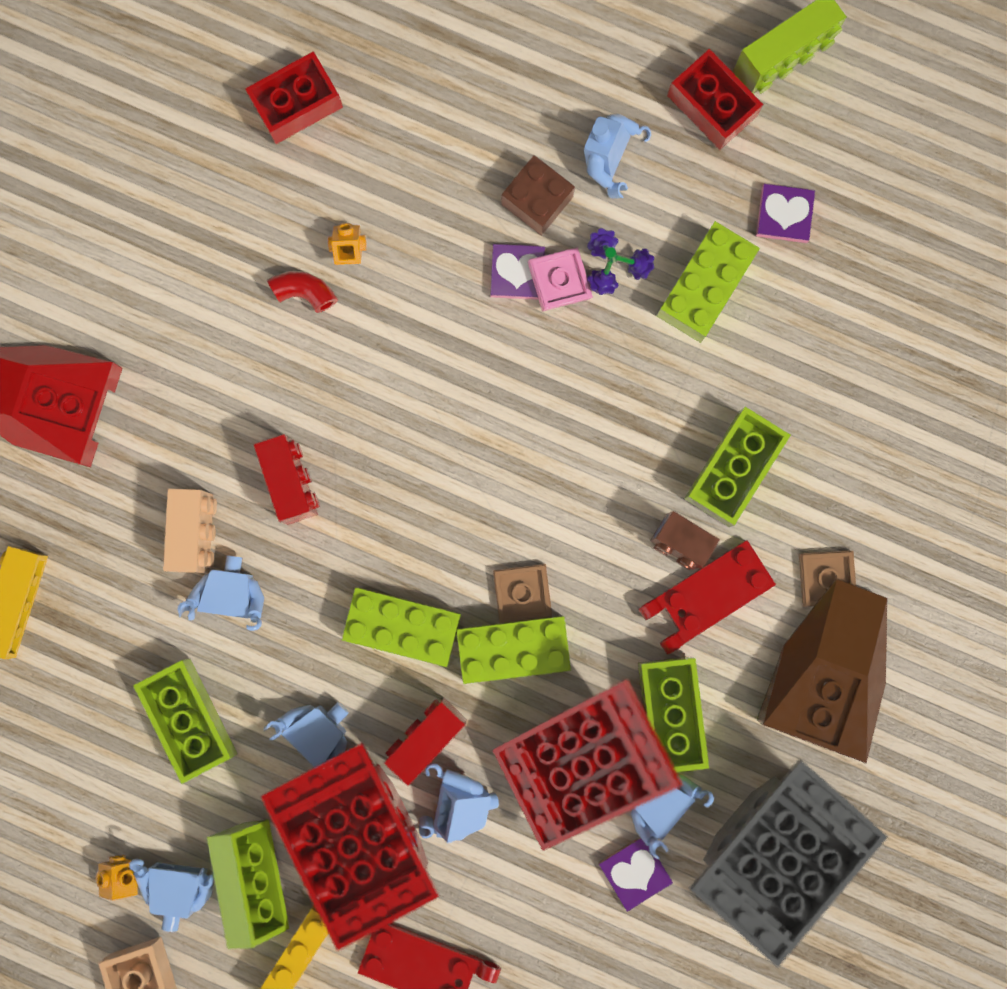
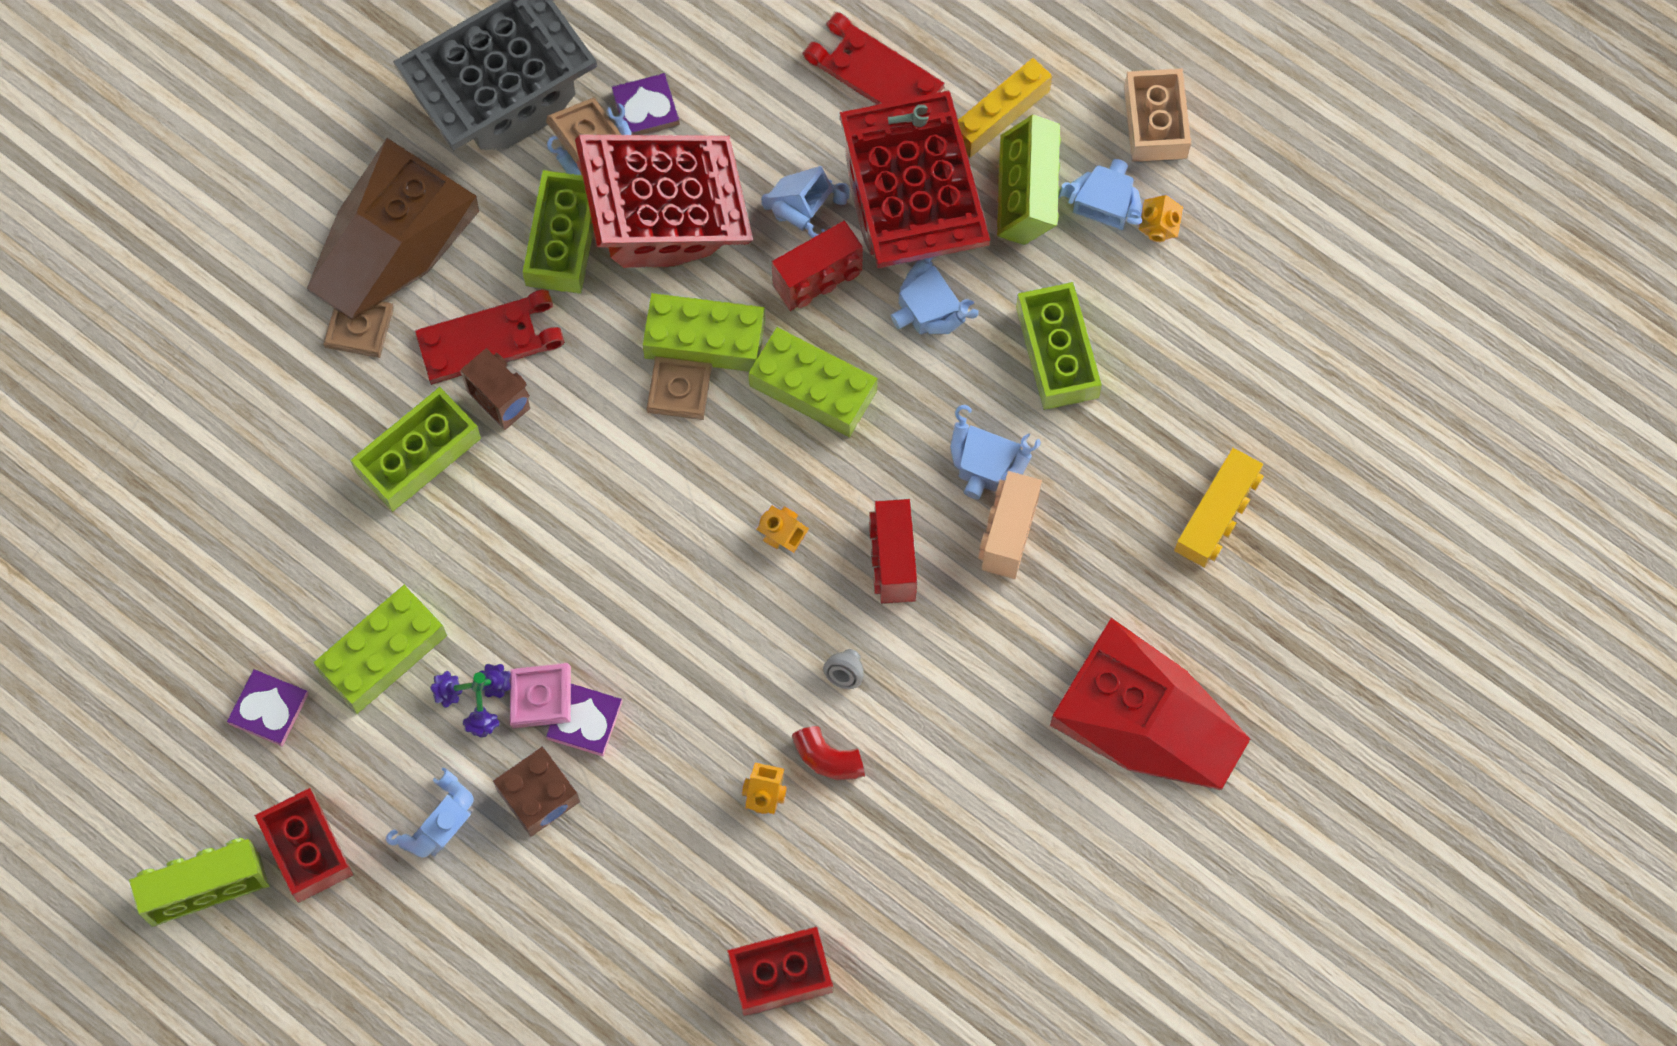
camera: 165 degrees left, 15 degrees down
none -> medium nougat tile [546,97,622,163]
none -> light orange brick [756,505,809,553]
none -> light grey brick [823,649,864,689]
none -> sand green hand [888,105,929,127]

